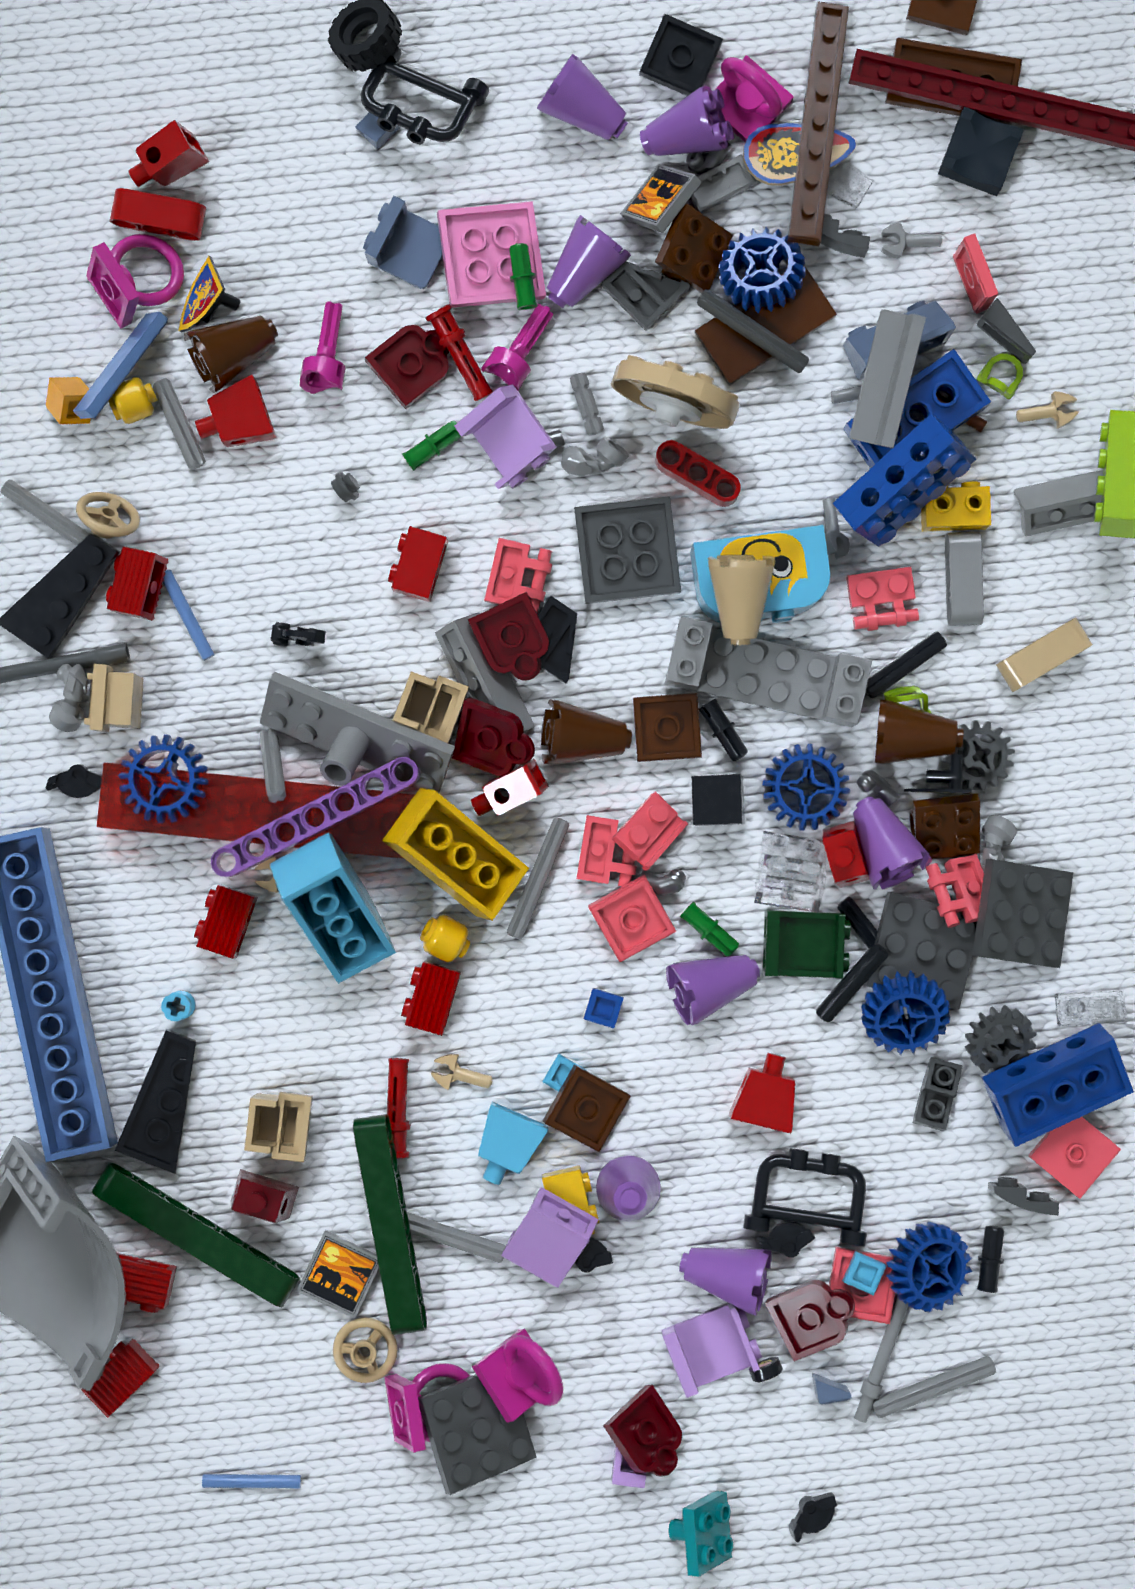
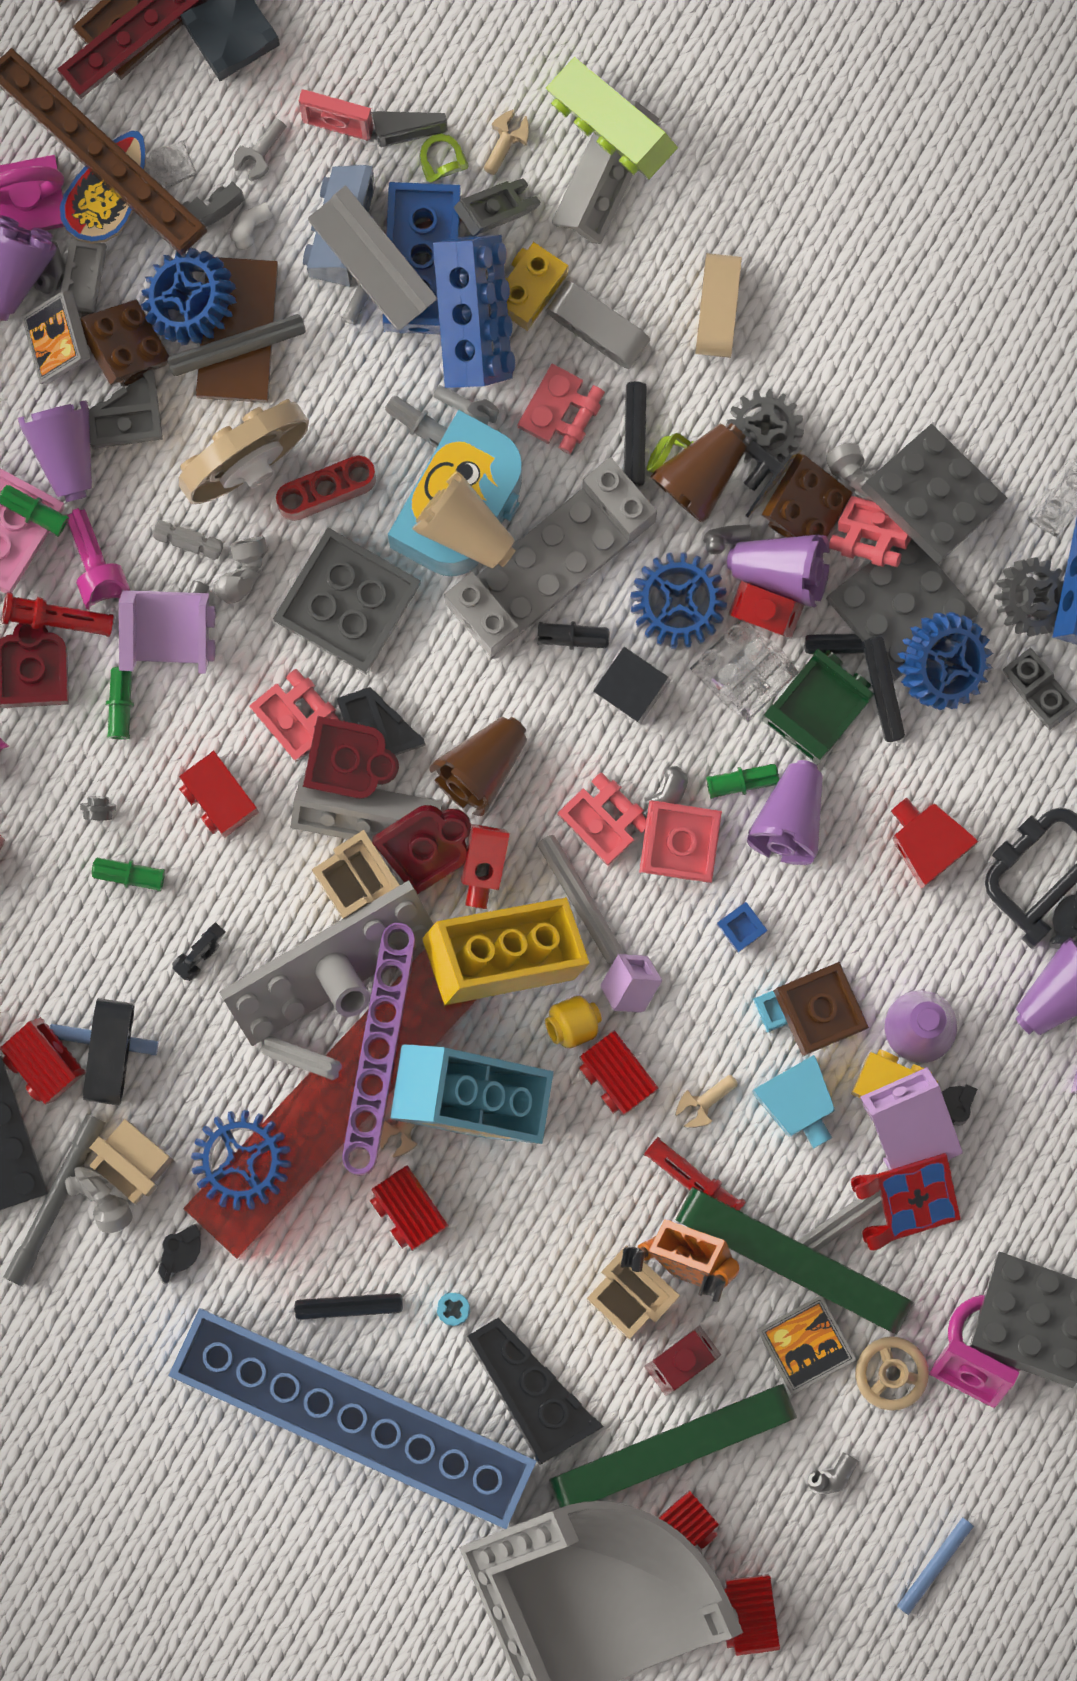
camera: 55 degrees left, 5 degrees down
dark pink tile [472,1328,564,1423] -> none
coral plate [611,791,688,871] -> none
reddish brown plate [633,693,702,762] -> none
none -> black beam [83,998,135,1106]
none -> green axle [91,857,165,892]
none -> white arm [230,202,273,250]
none -> black axle [294,1293,403,1320]
none -> light grey axle [385,396,447,448]
none -> dark grey hinge [453,178,541,237]
none -> lavender panel [601,954,662,1012]
none -> orange torso [621,1219,740,1302]
none -> flat silver arm [807,1452,859,1495]
none -> red flag [851,1153,961,1251]

